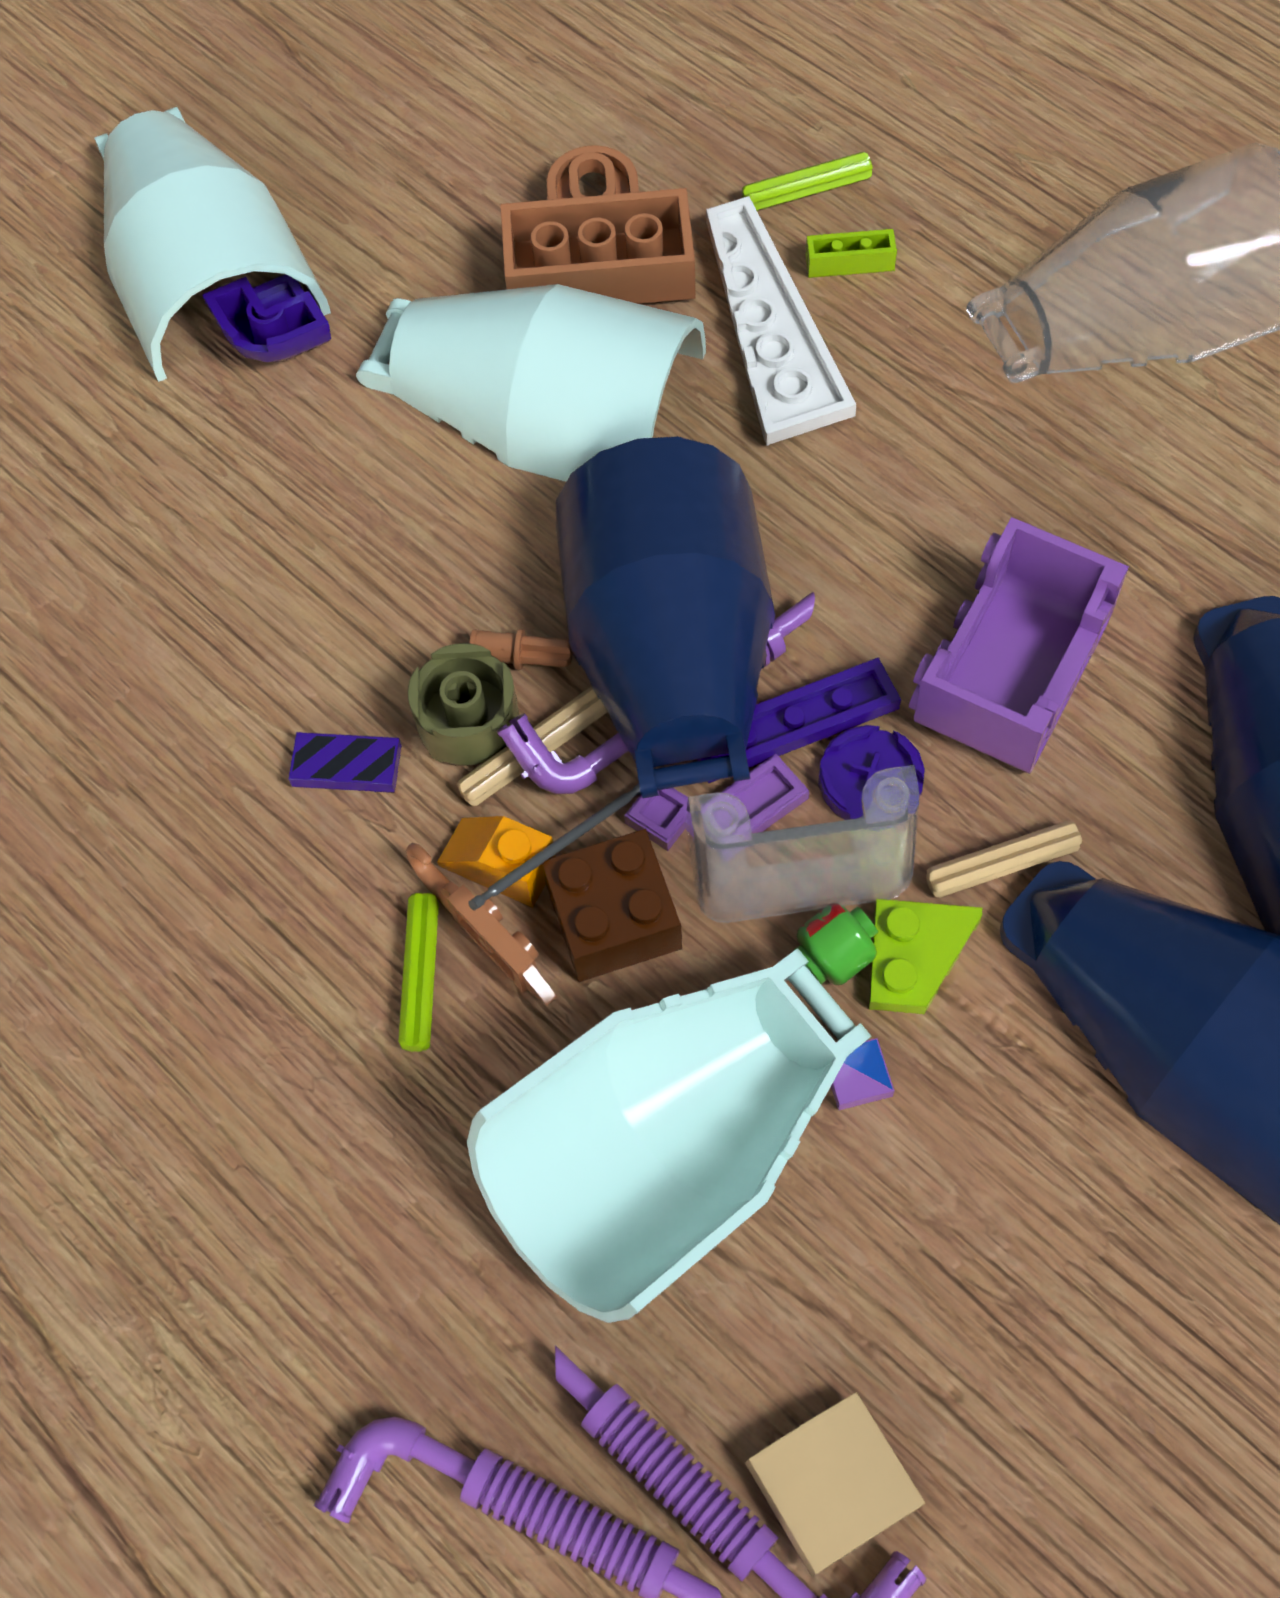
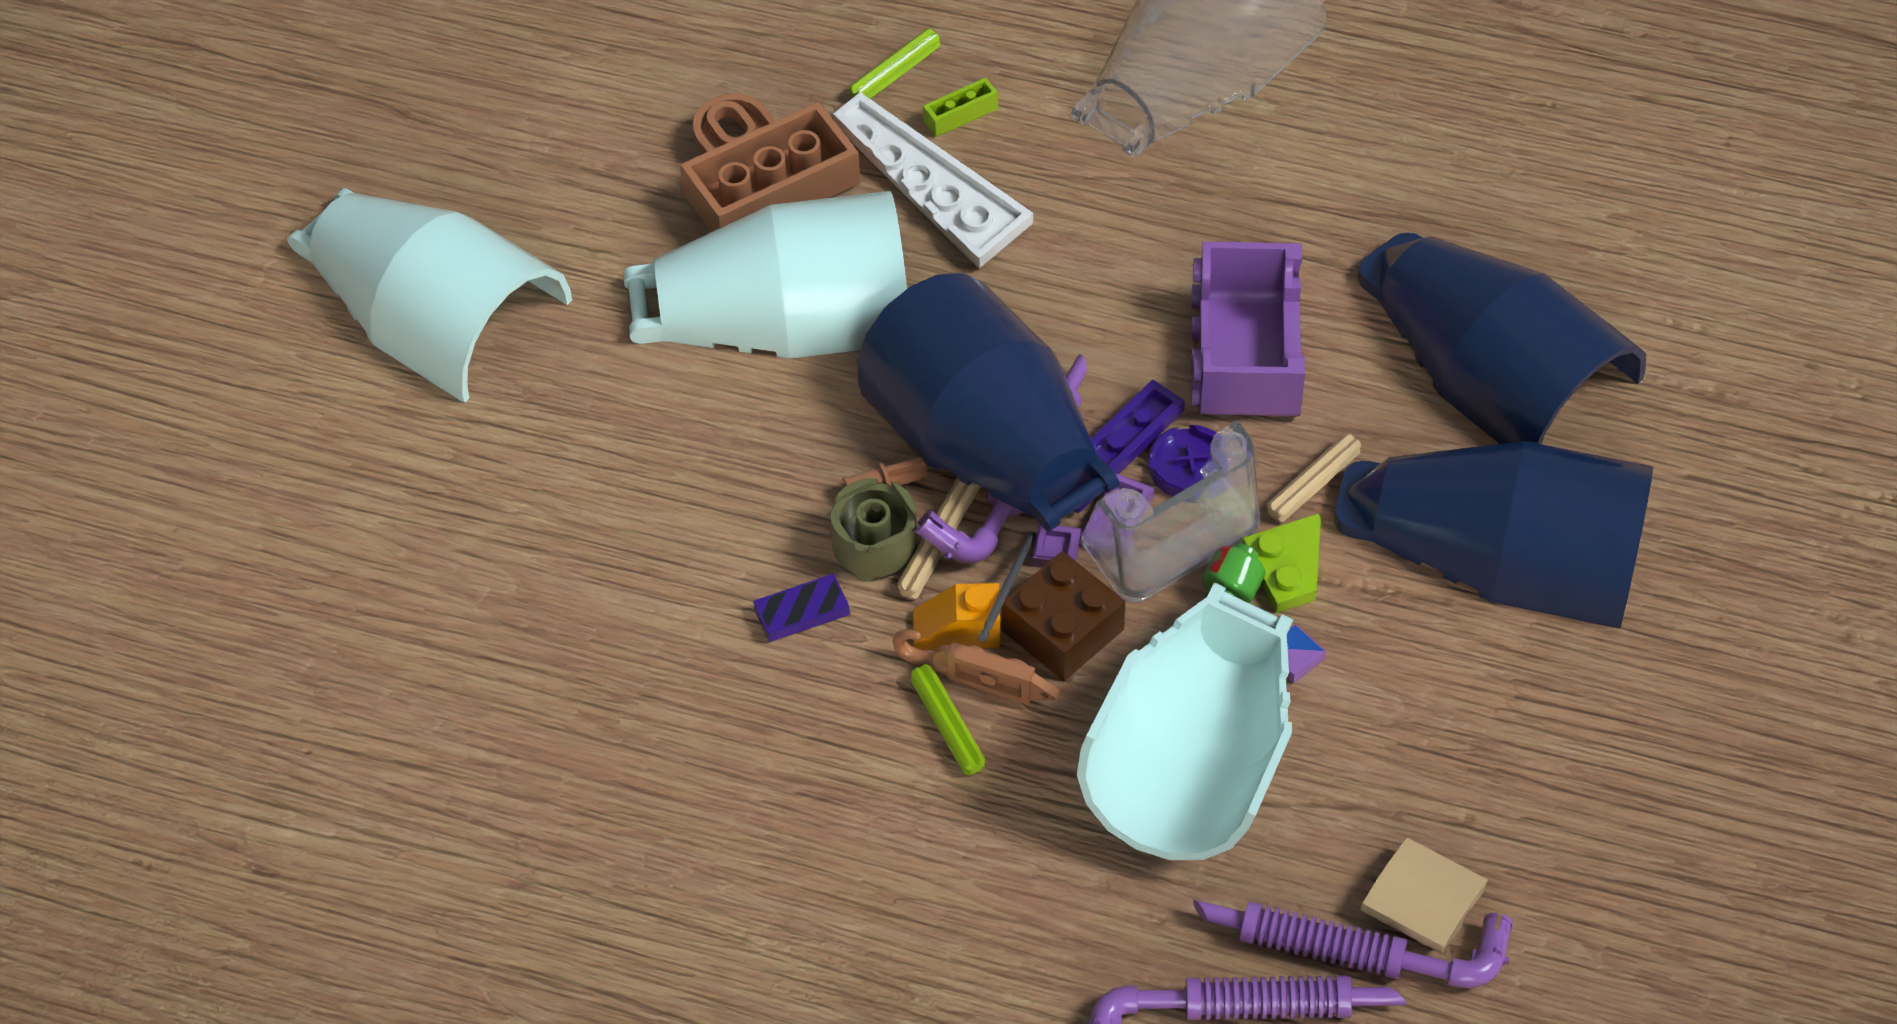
camera: 30 degrees left, 10 degrees down
dark purple brick [202,274,331,362] -> none

